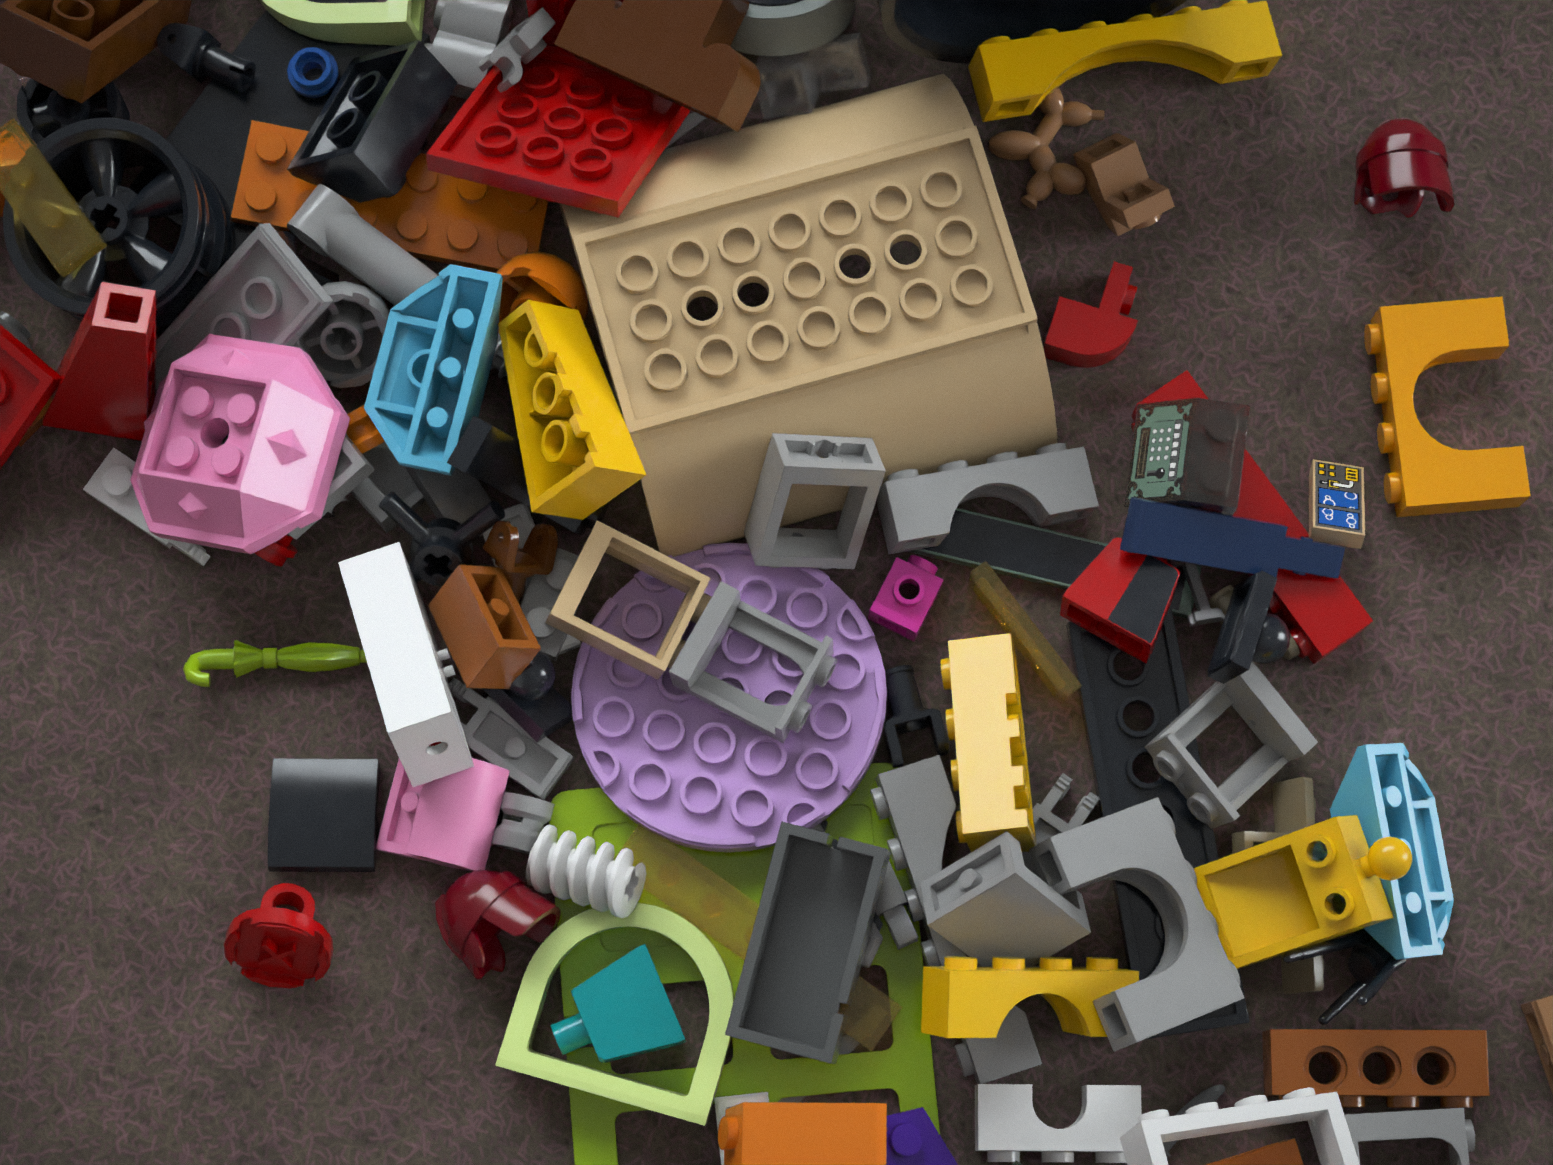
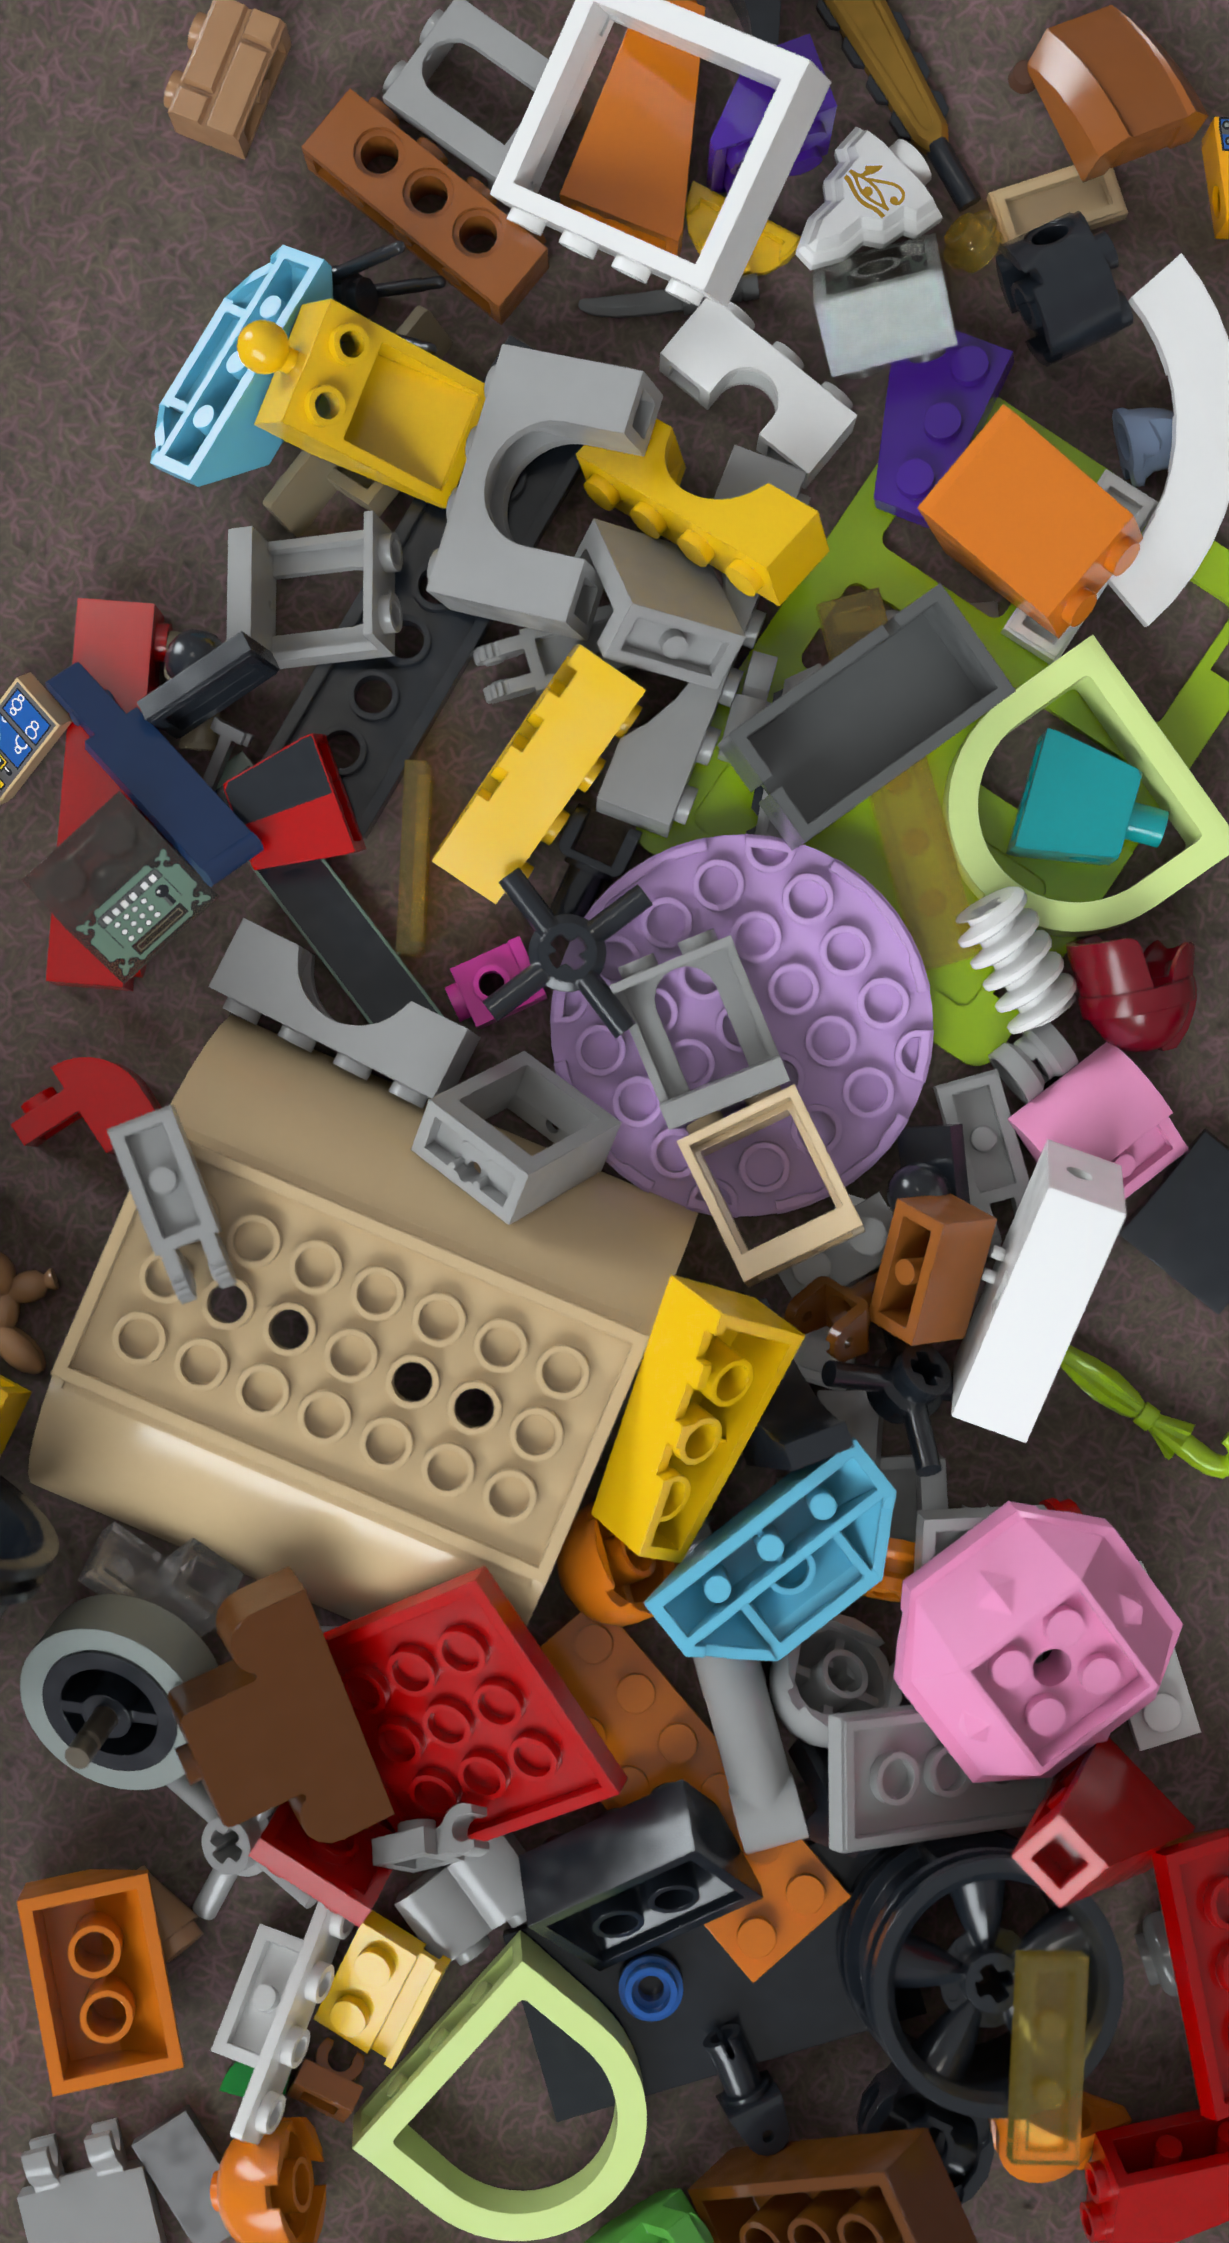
camera: 135 degrees left, 10 degrees up
none -> light grey hinge [107,1105,237,1304]
none -> black bar [482,867,653,1039]

